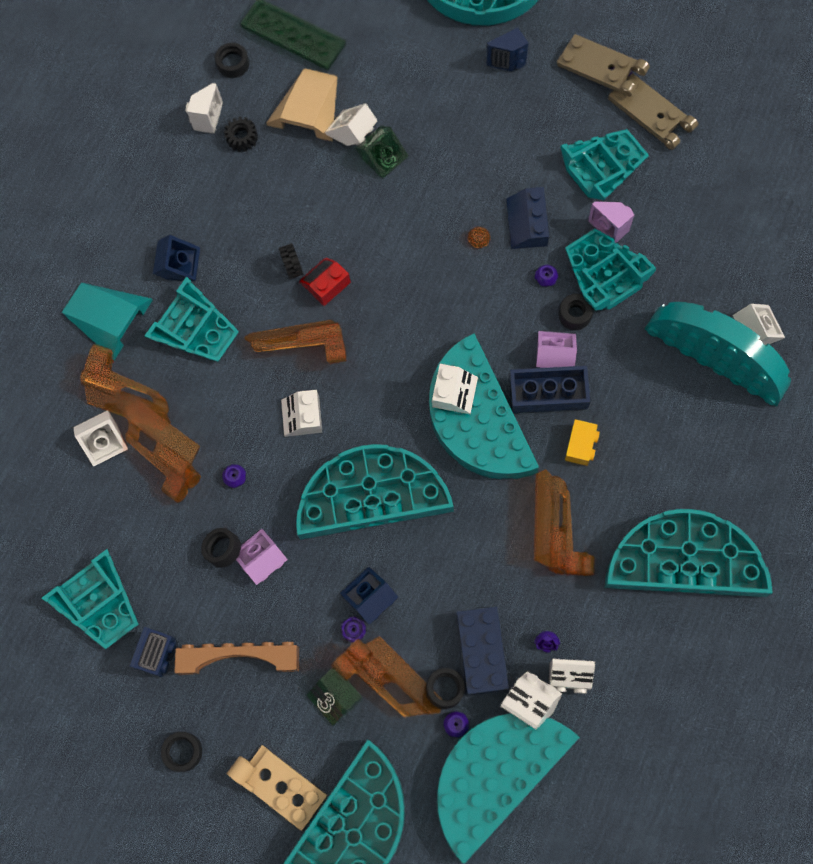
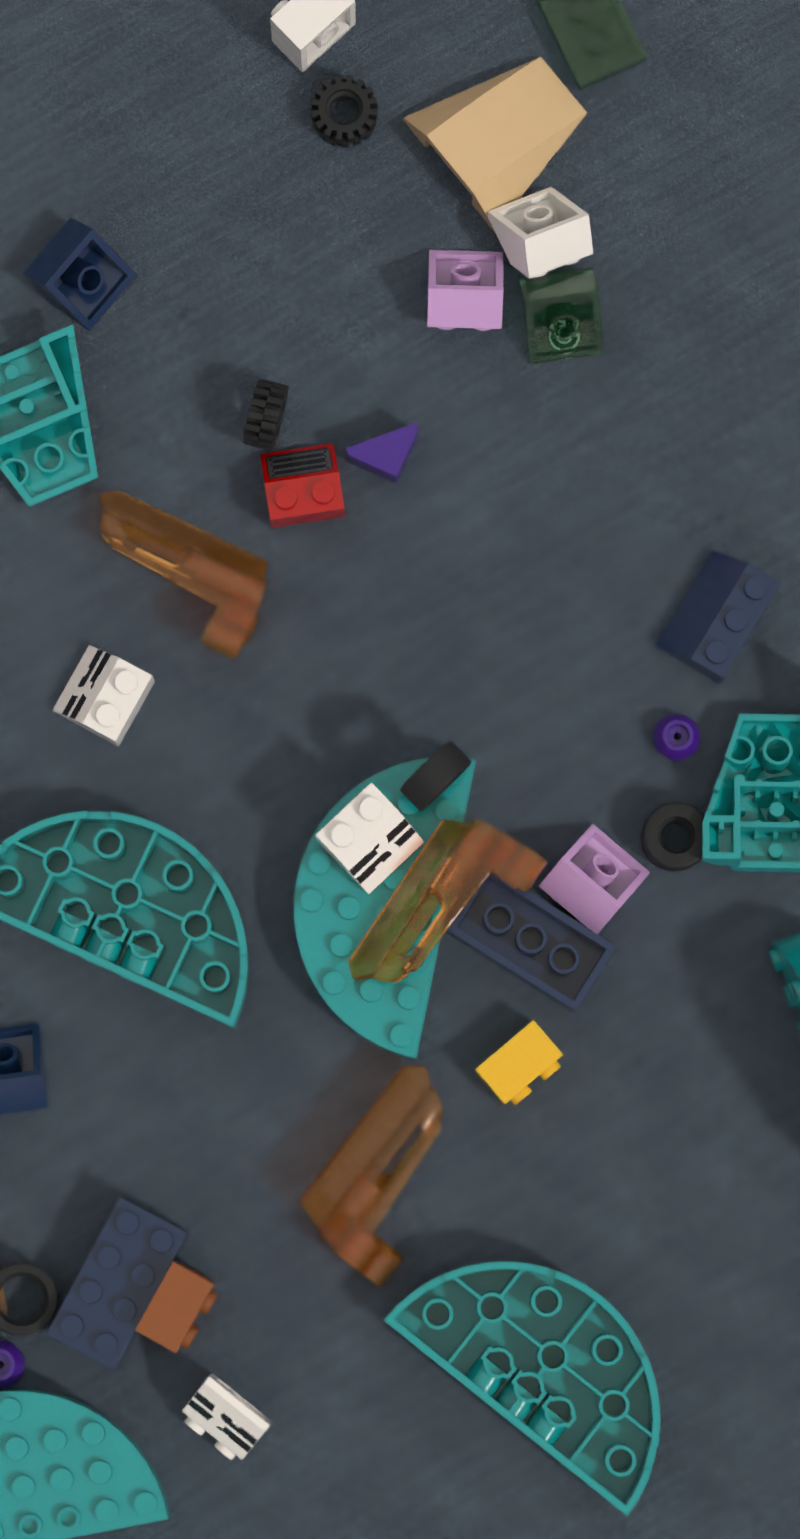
camera: 25 degrees right, 10 degrees up
clear orange plate [468,226,491,248] -> none
white slope [501,672,562,729] -> none
dark purple plate [534,631,560,653] -> none
none -> dark orange piece [135,1261,219,1353]
none -> dark purple slope [346,423,419,484]
none -> clear orange panel [348,819,547,983]
none -> black tyre [400,740,472,811]
none -> lavender slope [427,250,504,331]

